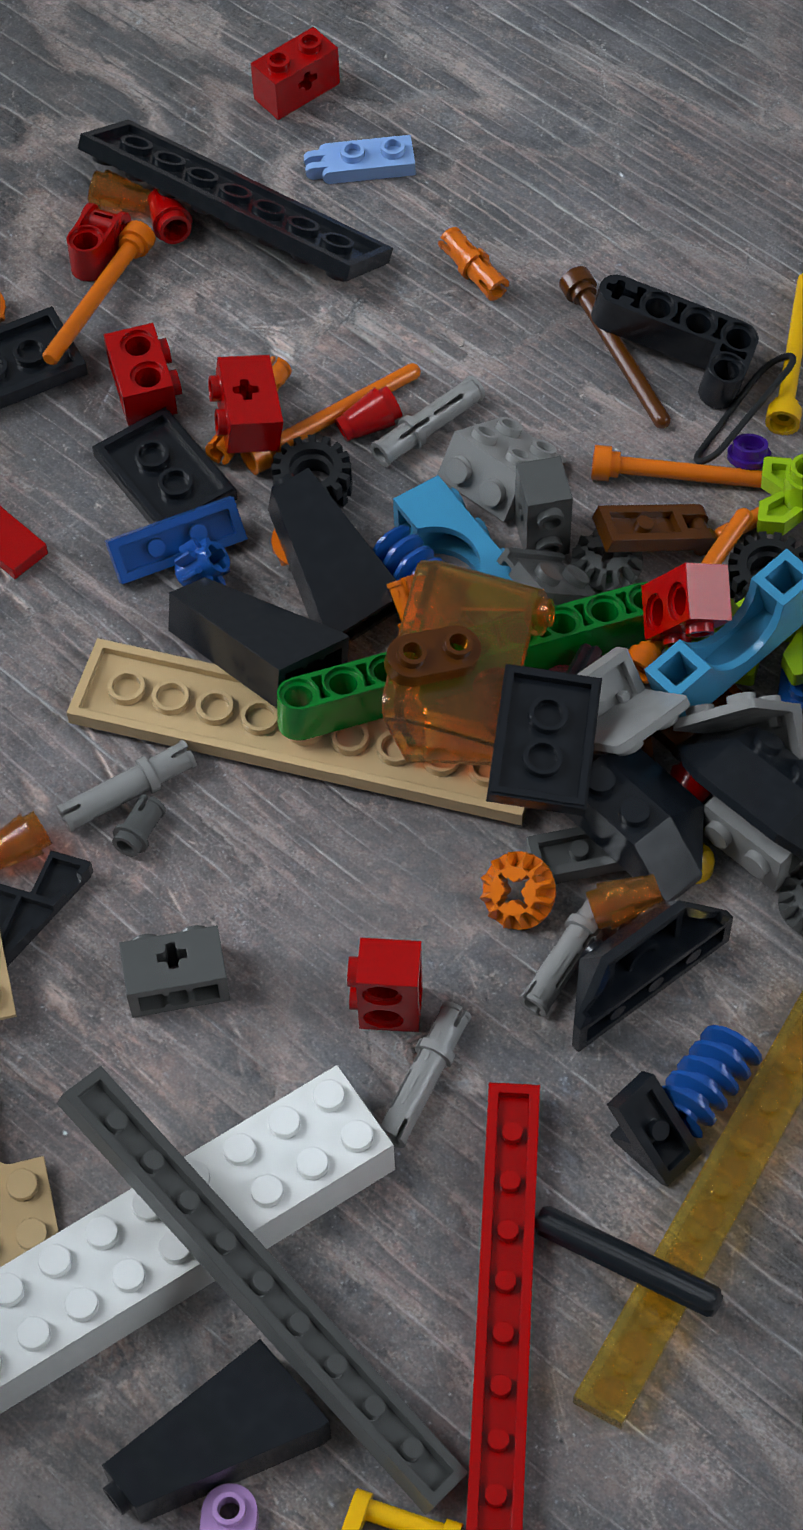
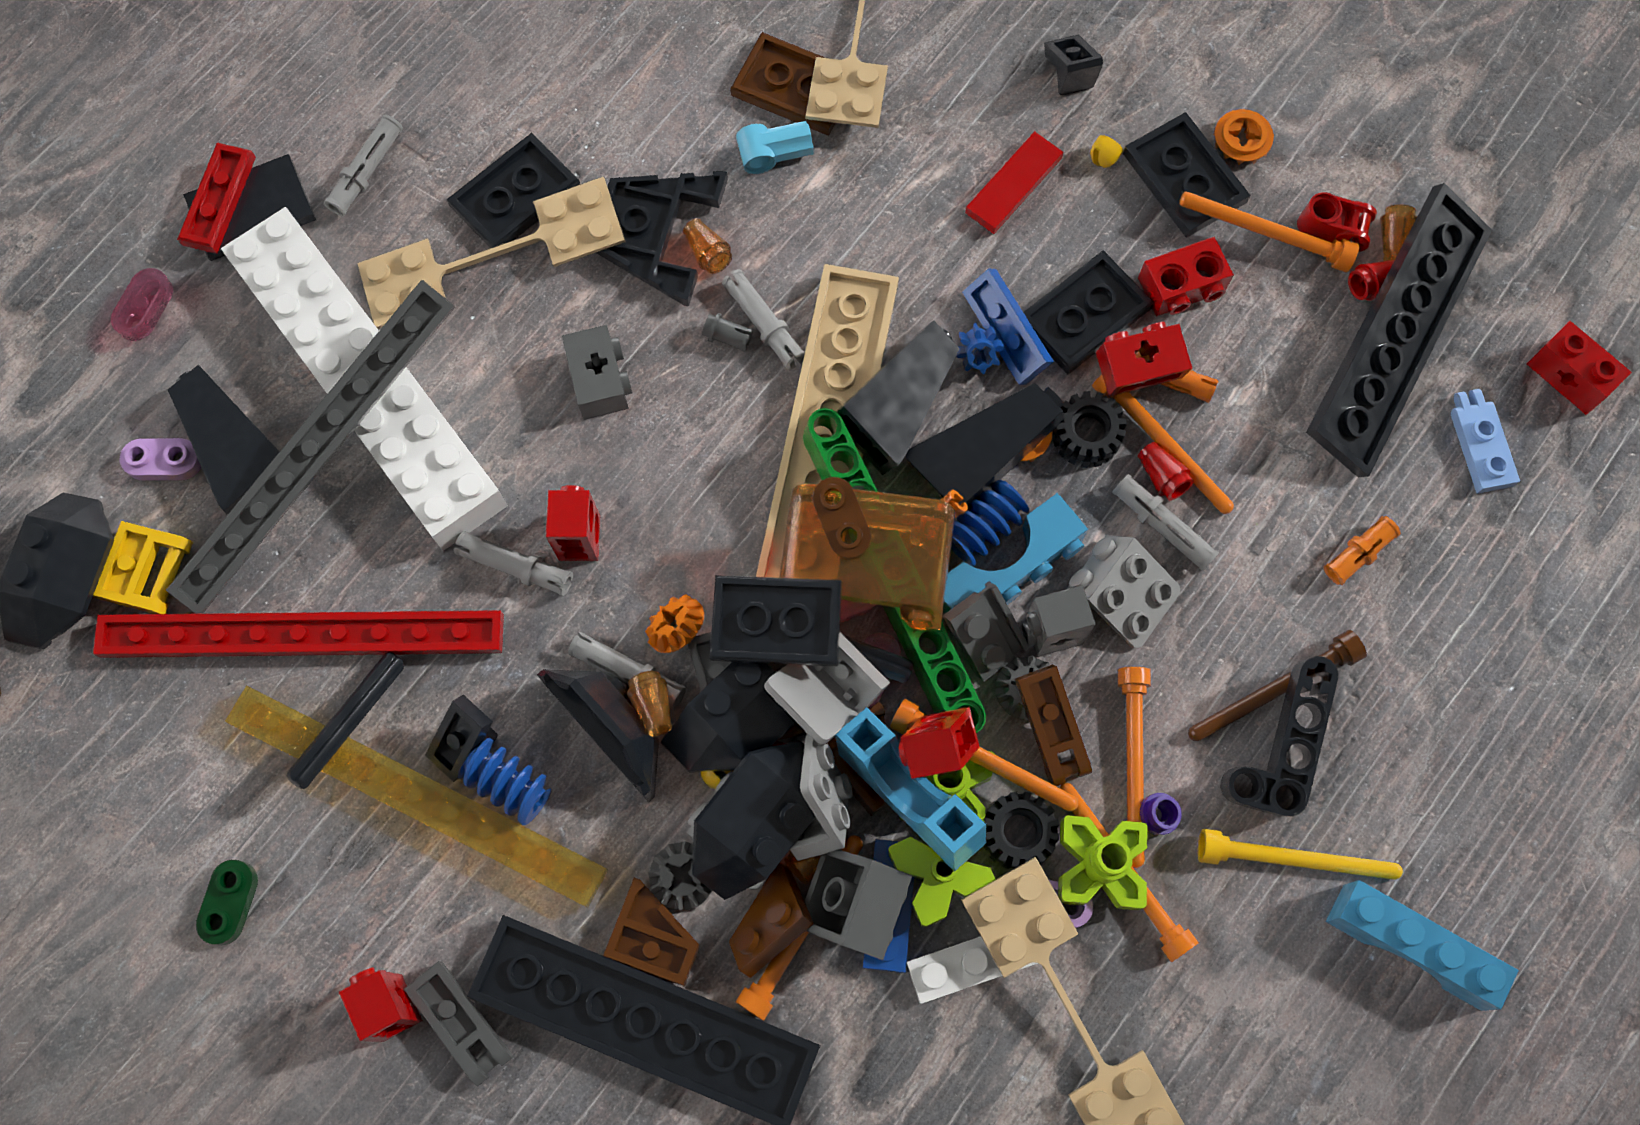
camera: 85 degrees right, 15 degrees up
black piece [693,353,796,464] -> none

